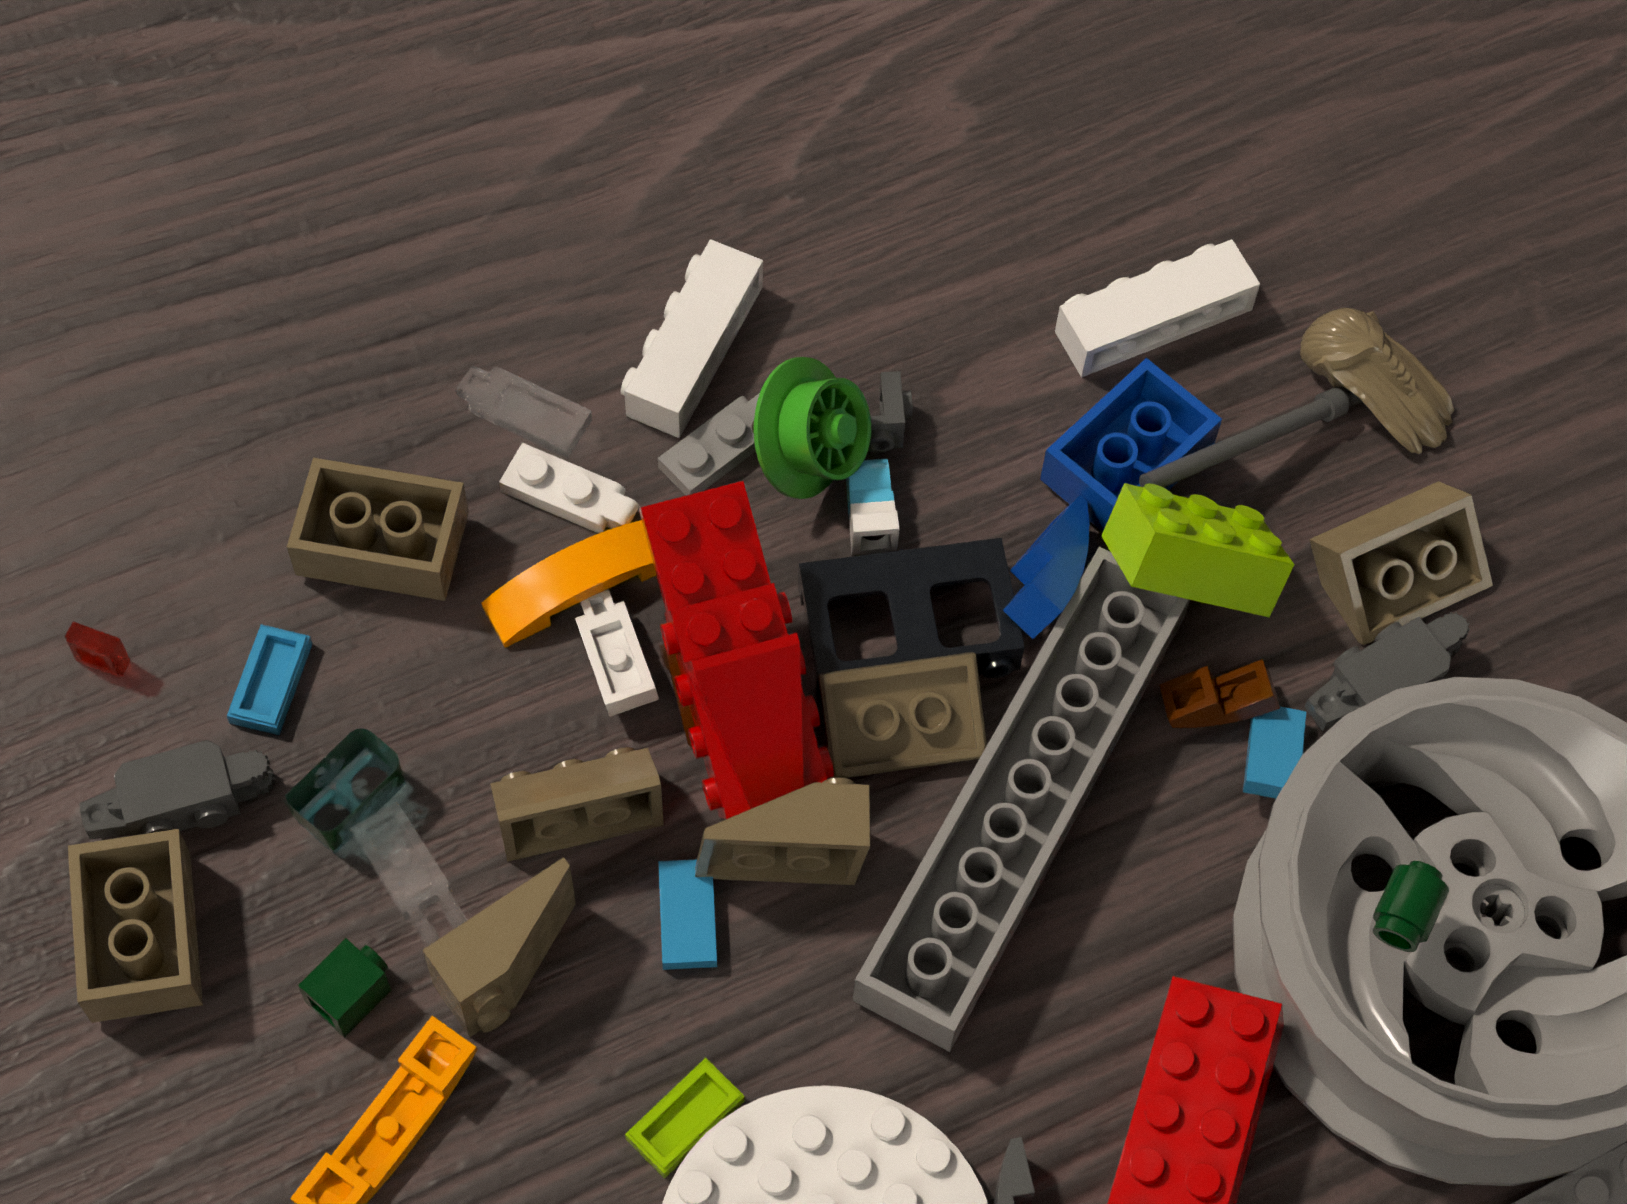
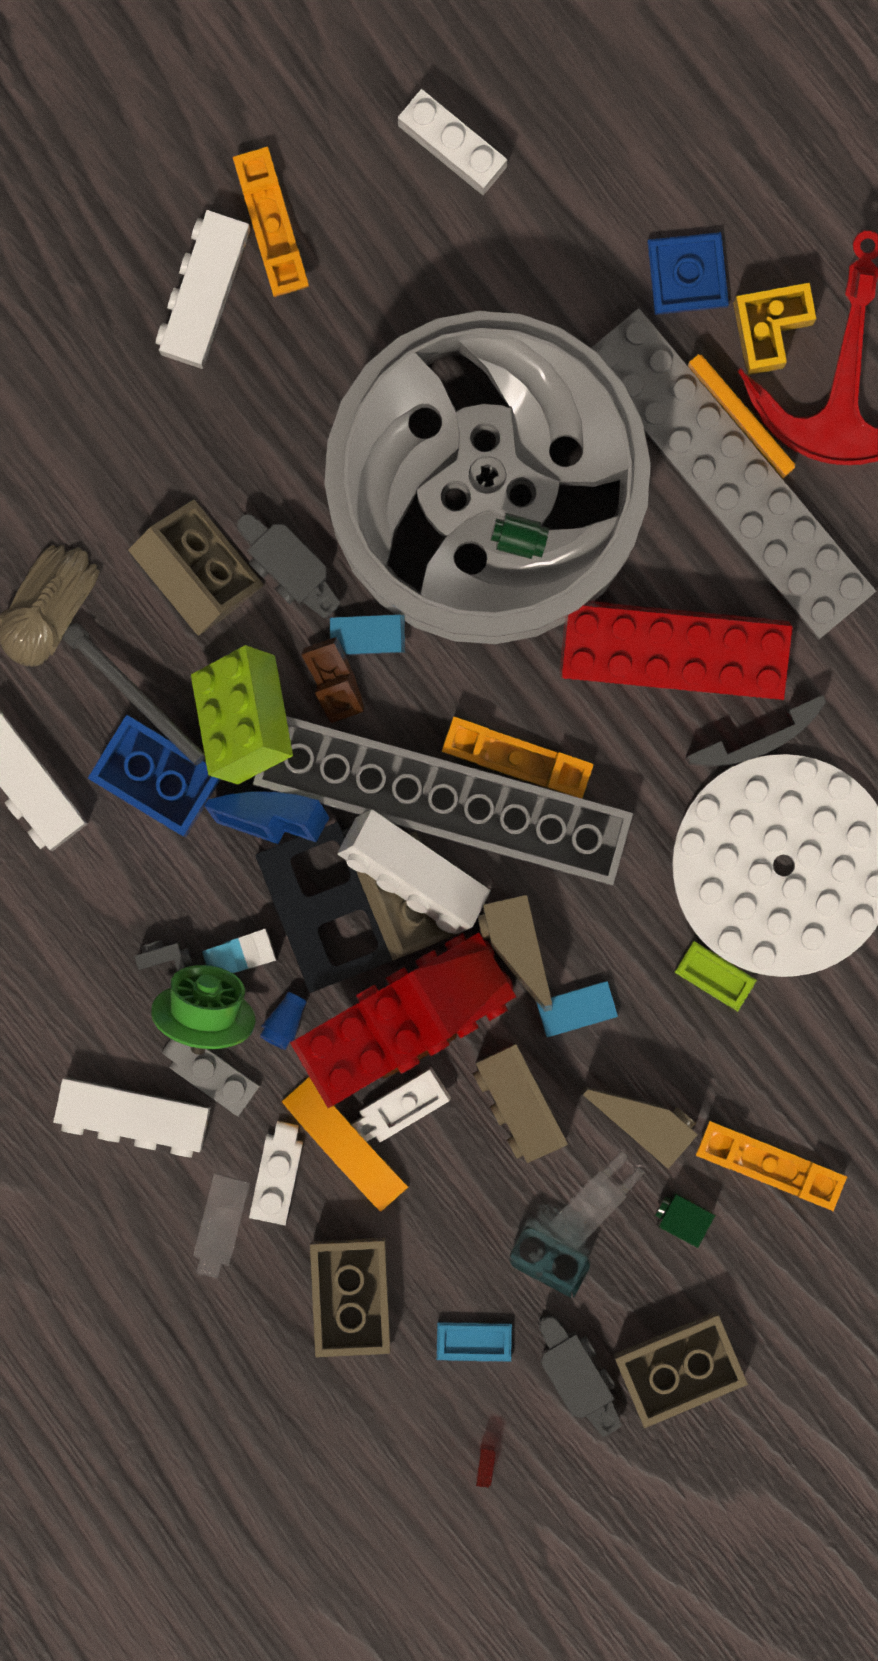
camera: 100 degrees left, 25 degrees up
none -> blue cone [260,992,307,1050]
none -> white brick [337,809,491,934]
none -> light orange slope [441,716,594,799]

